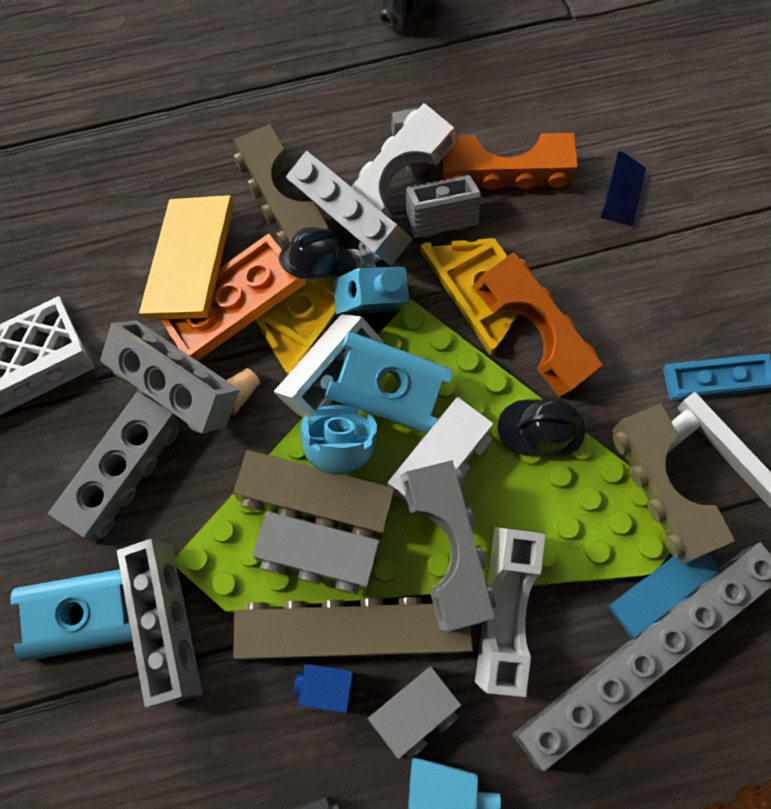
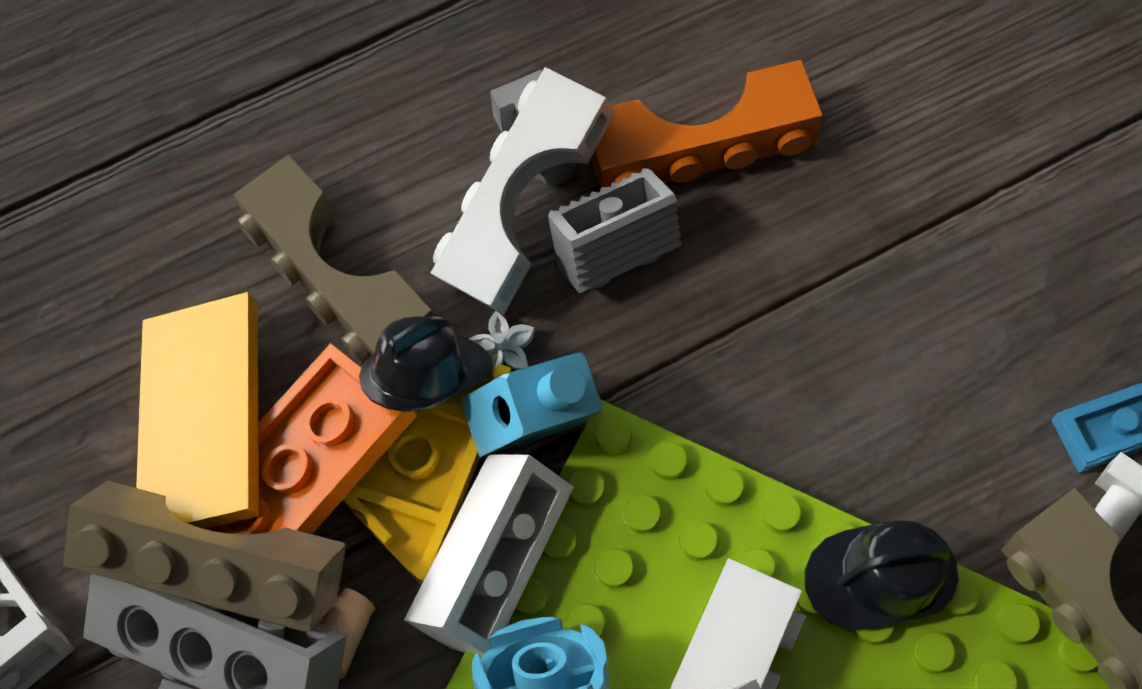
camera: 10 degrees left, 5 degrees down
arch [286,150,413,266] -> none
medium azure piece [325,331,452,433] -> none
yellow wing [420,238,519,355] -> none
orange arch [472,252,603,397] -> none
clear blue slope [600,151,646,226] -> none
none -> dark tan arch [63,480,346,633]

